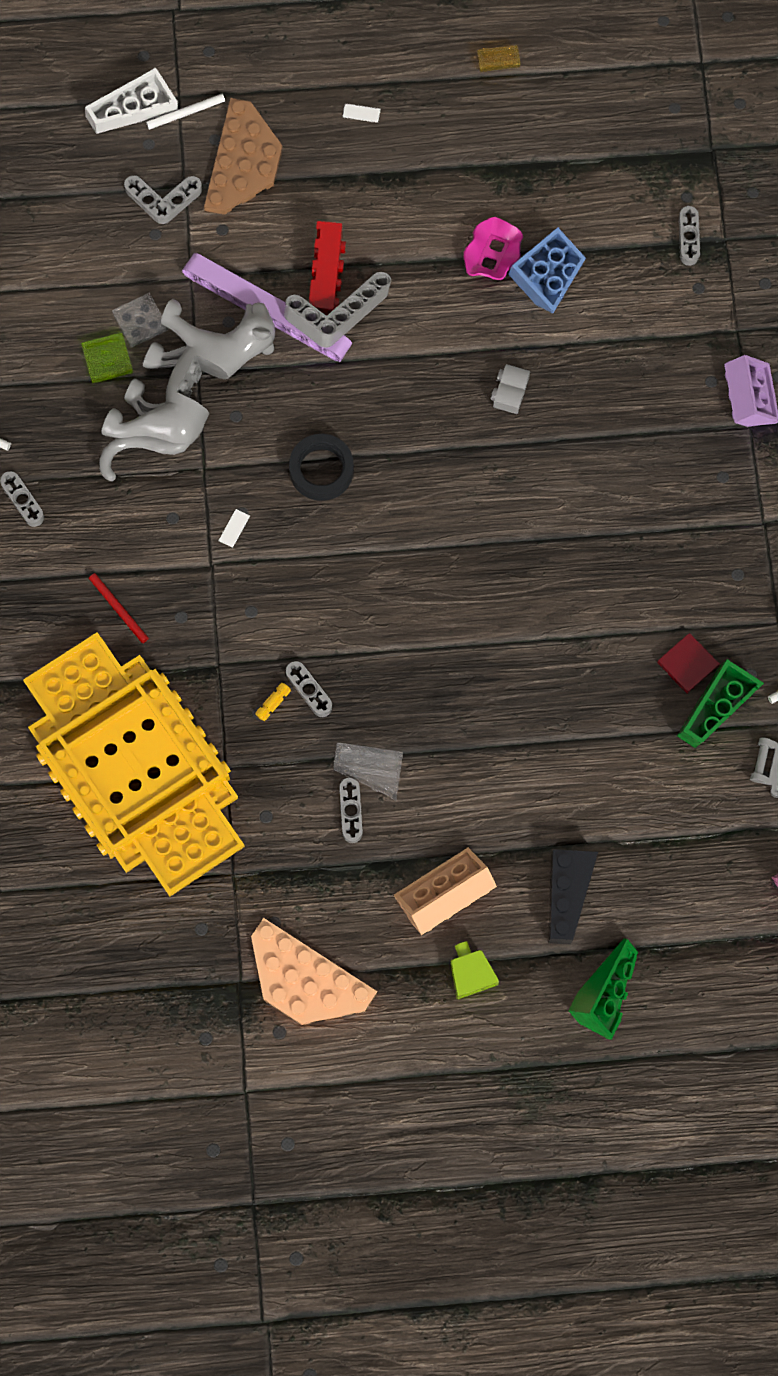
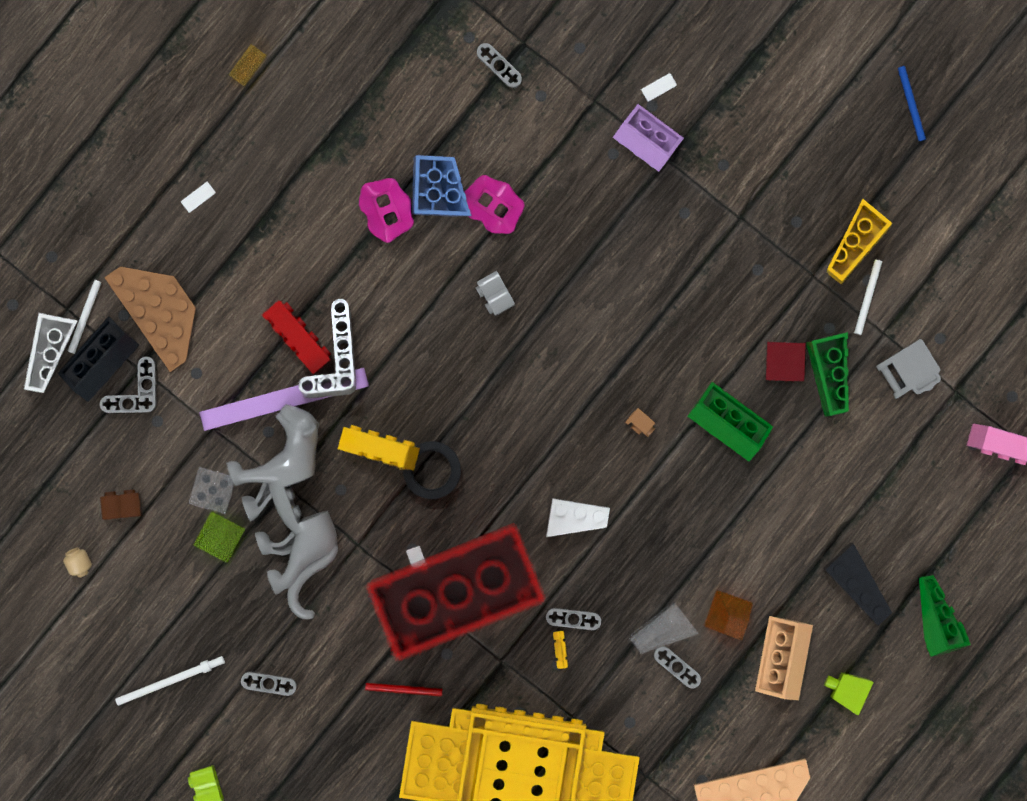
camera: 40 degrees left, 15 degrees up
none -> black slope [58,316,139,402]
none -> reddish brown brick [100,489,142,520]
none -> yellow wedge [338,425,420,470]
none -> red brick [367,523,544,660]
none -> dark pink piece [464,175,525,234]
none -> white wedge [546,498,610,537]
none -> medium nougat brick [625,408,655,437]
none -> green slope [687,382,773,461]
none -> clear orange slope [704,590,753,640]

